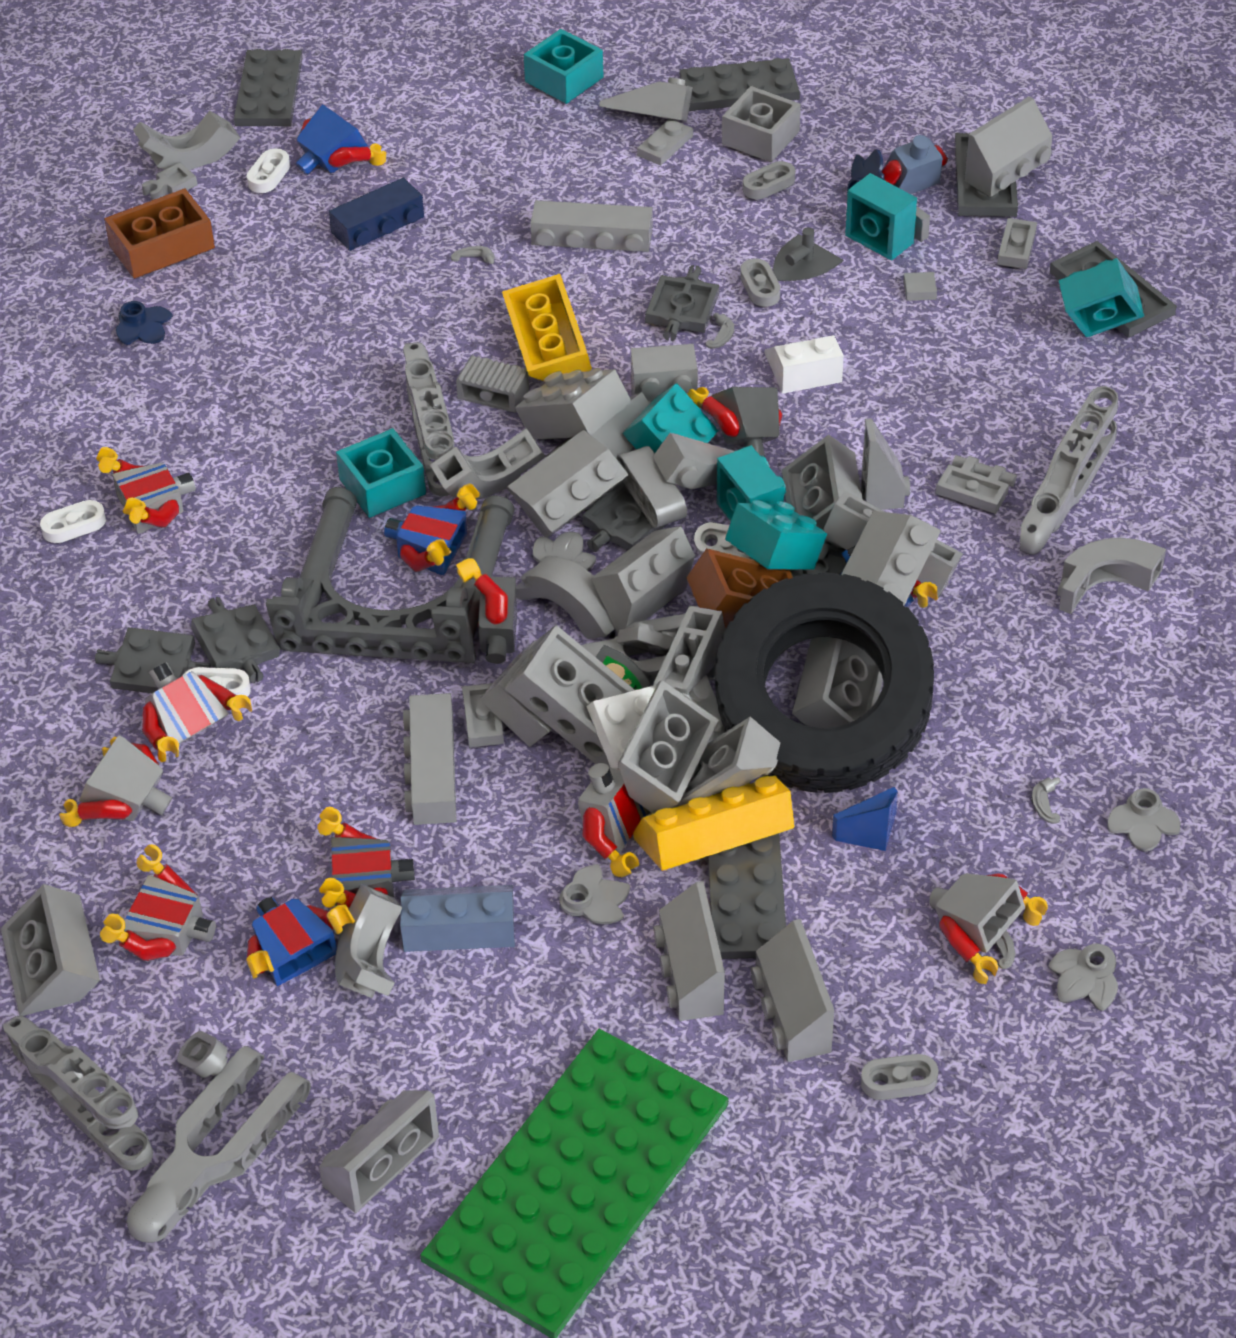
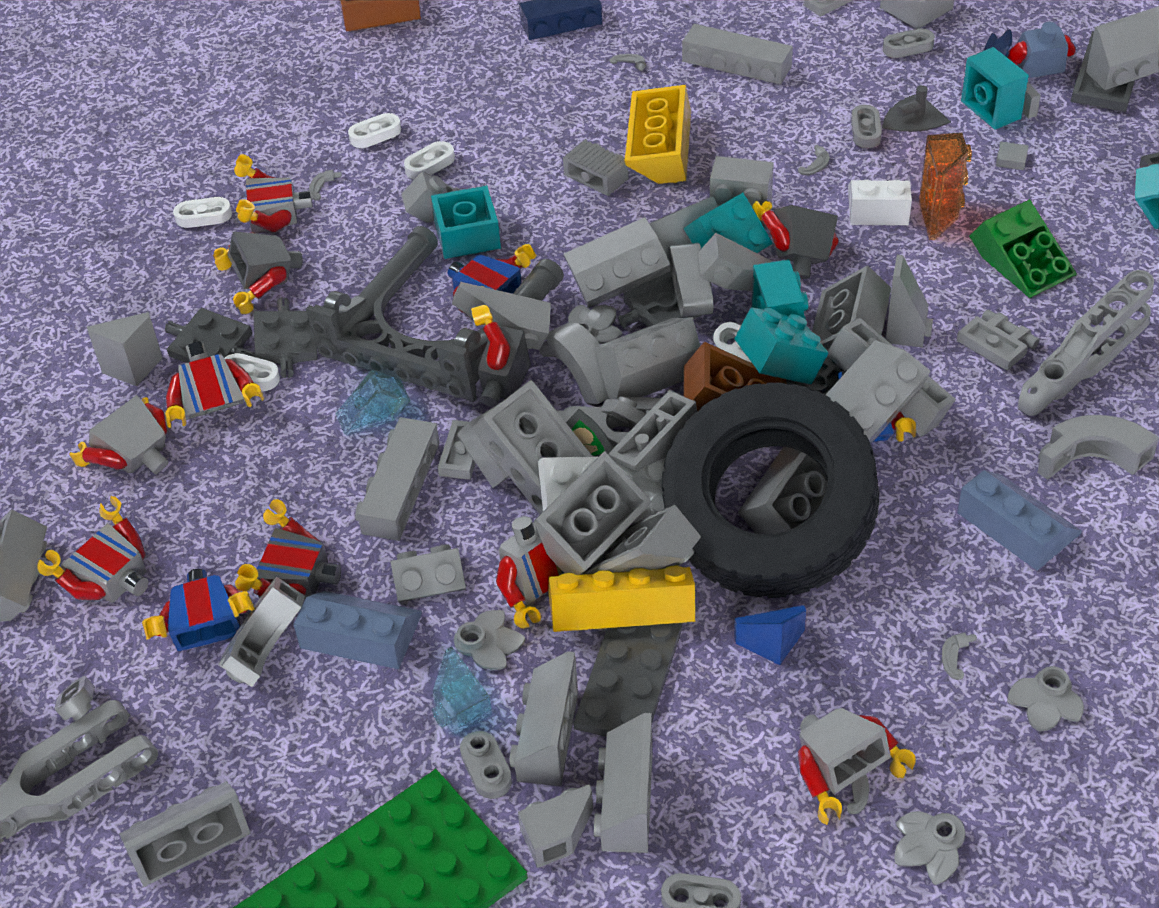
camera: 20 degrees right, 0 degrees up
dark blue plate [116,301,173,345] -> none
light grey piece [403,342,455,496] -> none
light grey arch [430,428,546,499] -> none
light grey brick [514,368,632,440] -> none
dark grey plate [645,265,719,341] -> none
light grey plate [997,218,1037,269] -> none
none -> light grey slope [87,312,163,386]
none -> dark grey torso [213,232,303,314]
none -> light grey piece [308,170,342,201]
none -> clear light blue slope [335,369,411,436]
none -> white plate [348,113,401,148]
none -> light grey bracket [390,544,466,603]
none -> light grey slope [401,171,461,223]
none -> white plate [404,141,455,179]
none -> clear light blue slope [432,647,492,736]
none -> light grey slope [452,282,551,350]
none -> light grey plate [460,731,512,799]
none -> light grey slope [518,784,593,868]
none -> clear orange slope [919,133,972,240]
none -> sand blue slope [957,470,1082,571]
none -> green slope [969,199,1077,298]

